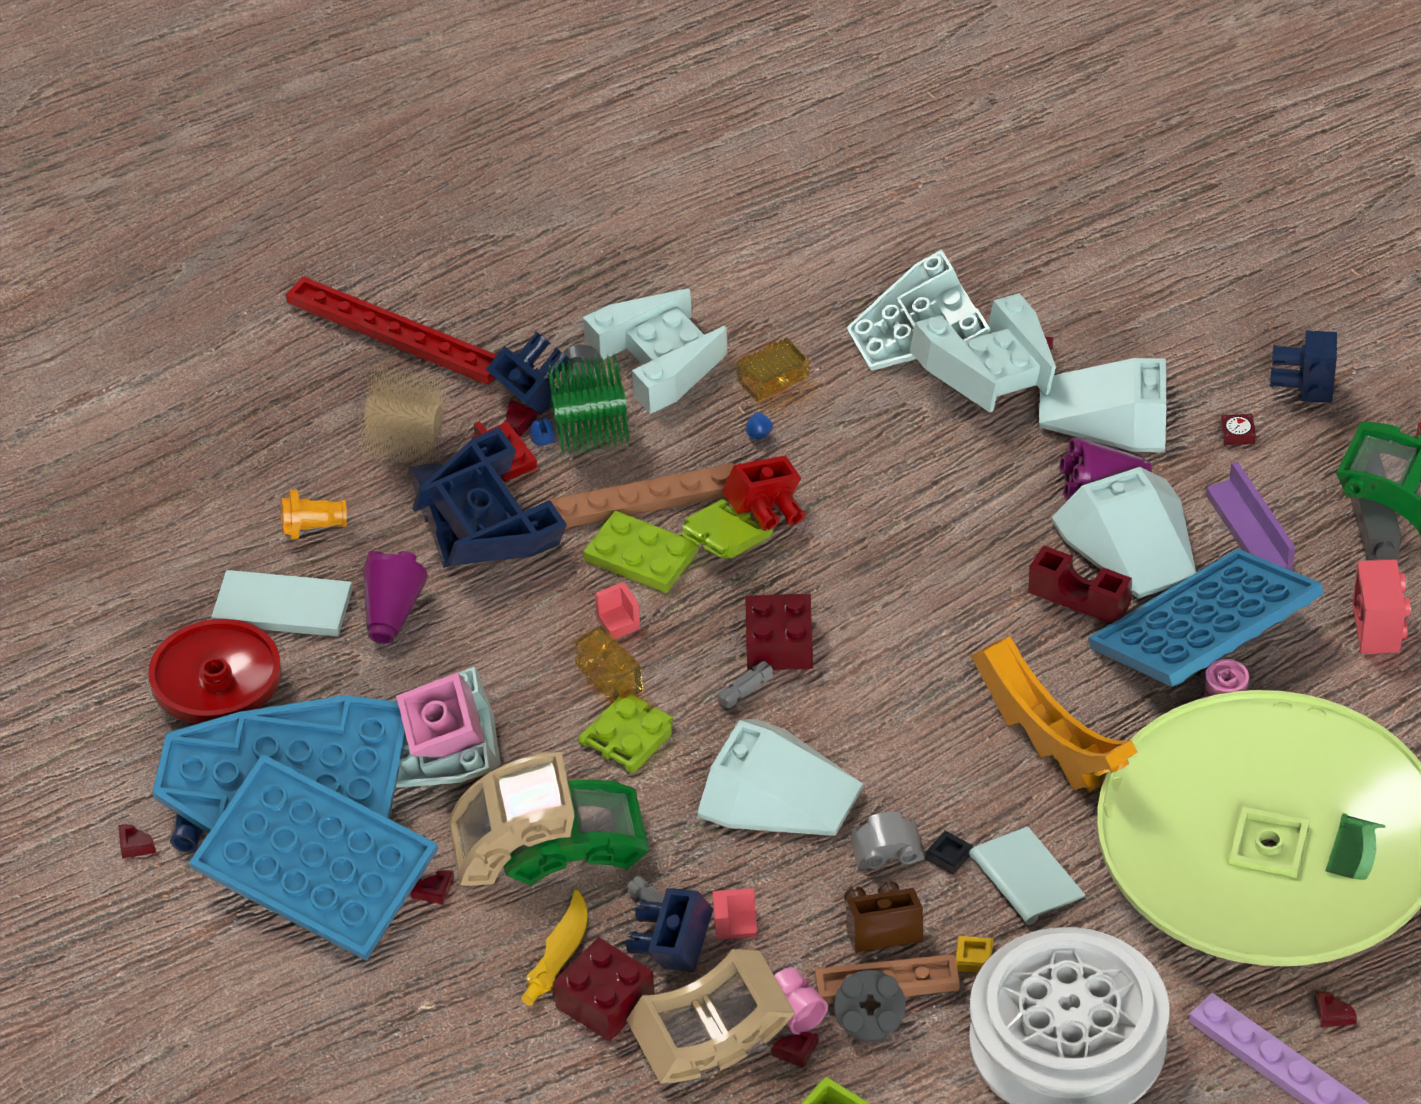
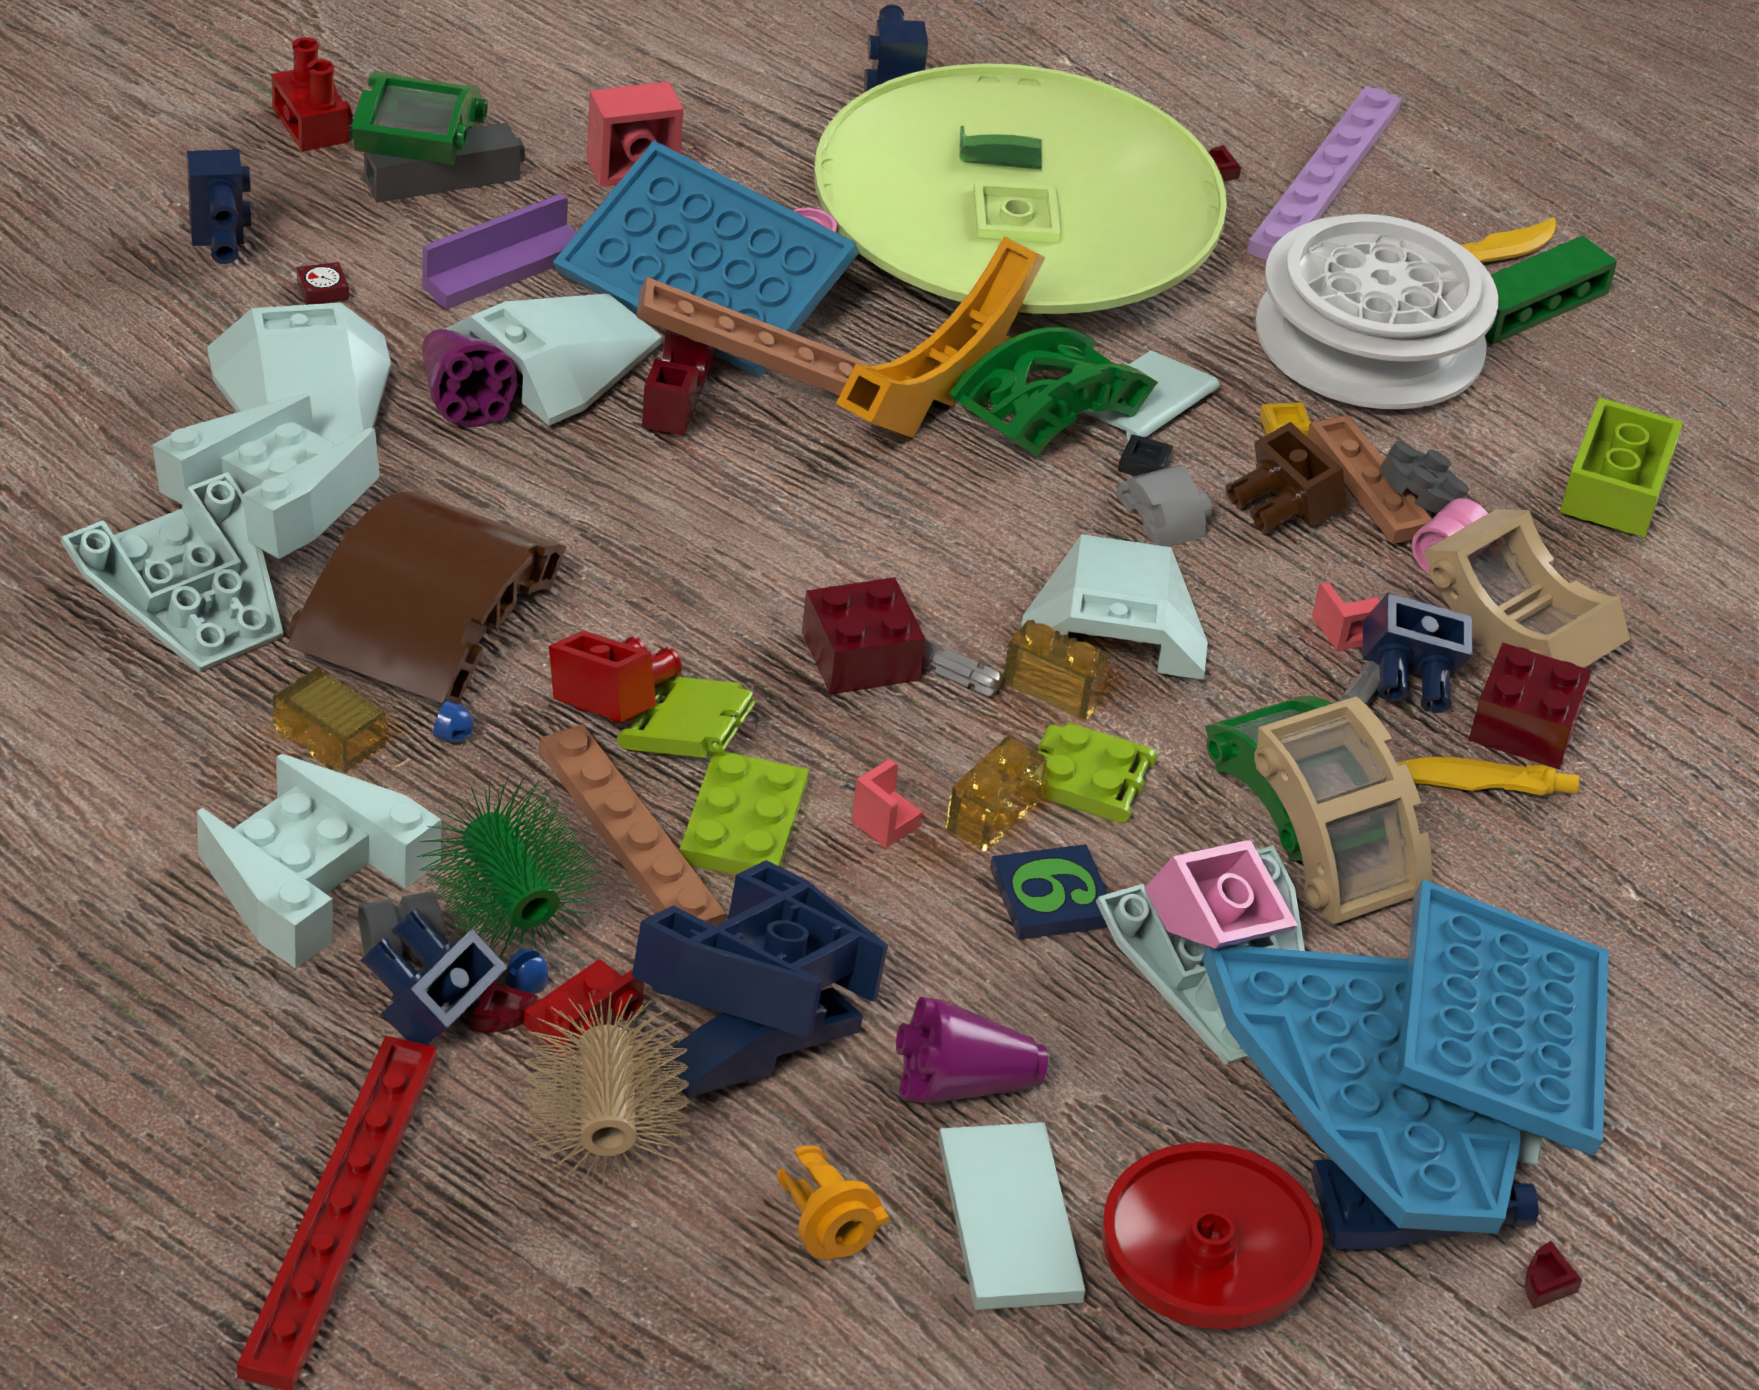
camera: 115 degrees left, 5 degrees down
none -> reddish brown panel [287,491,567,705]
none -> nougat plate [637,277,874,395]
none -> green fence [949,327,1158,457]
none -> dark blue tile [990,844,1108,939]
none -> clear yellow brick [1002,620,1111,720]

